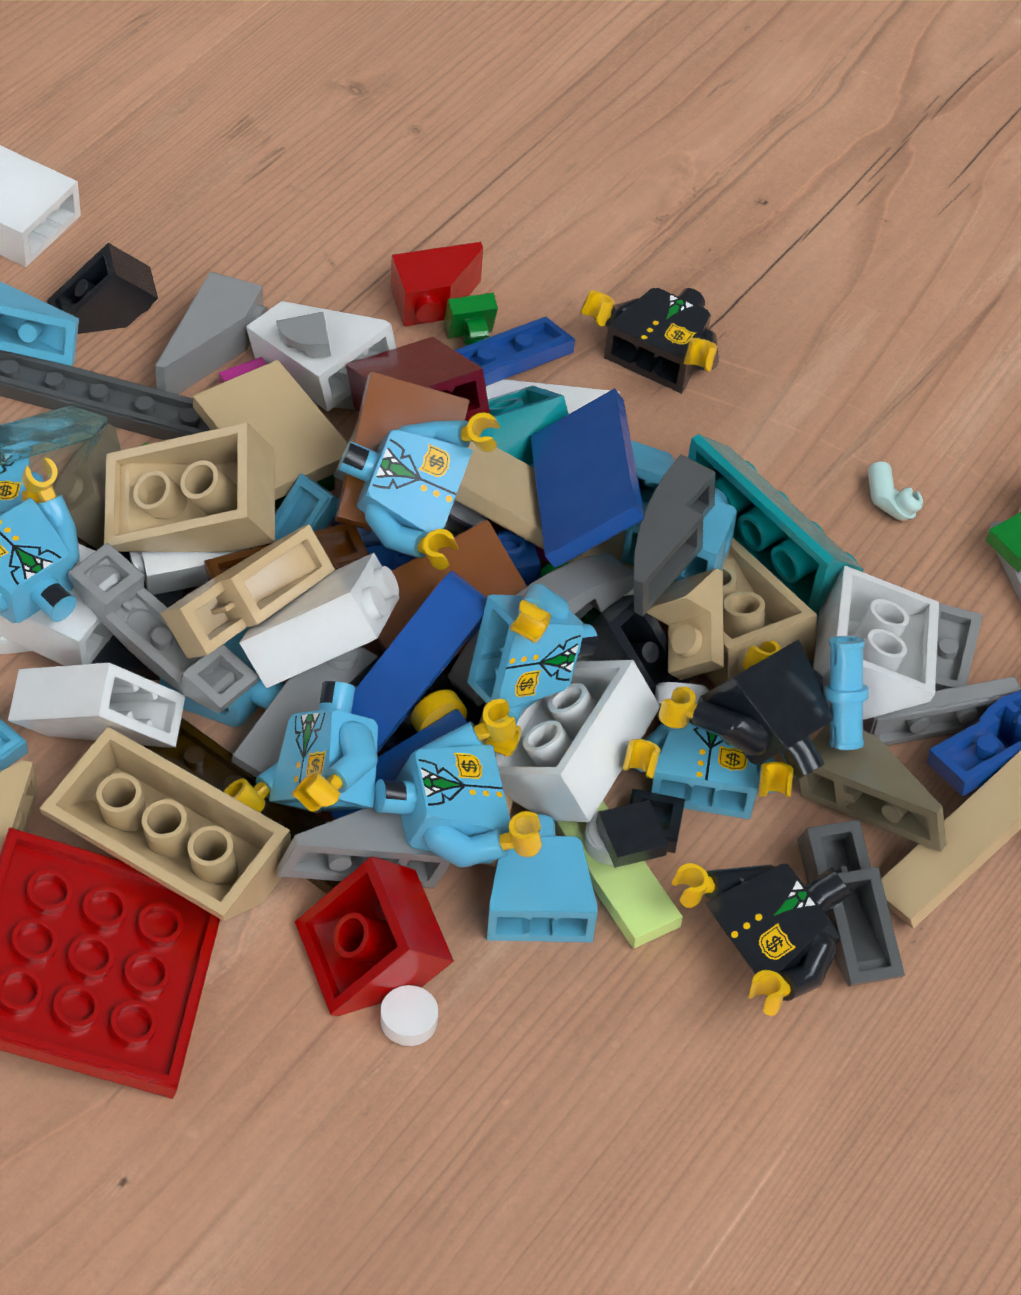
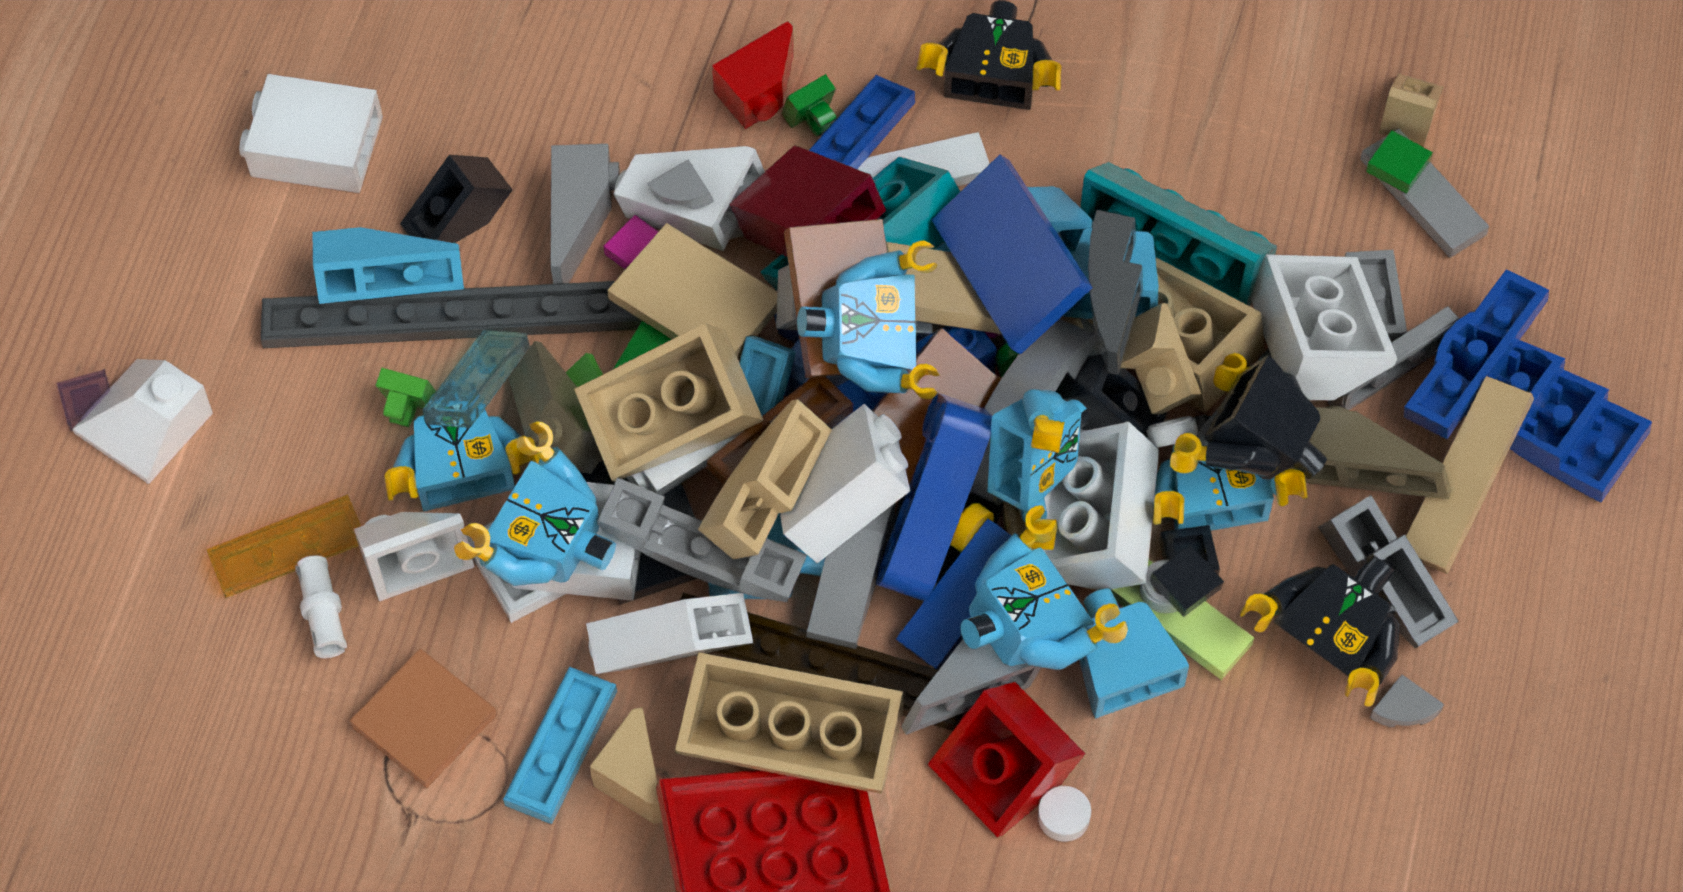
camera: 15 degrees left, 10 degrees up
medium azure torso [224,681,378,813] -> none
medium azure pin [825,636,869,750] -> none
light aqua arm [868,462,923,521] -> none
none -> light grey tile [1370,675,1444,727]

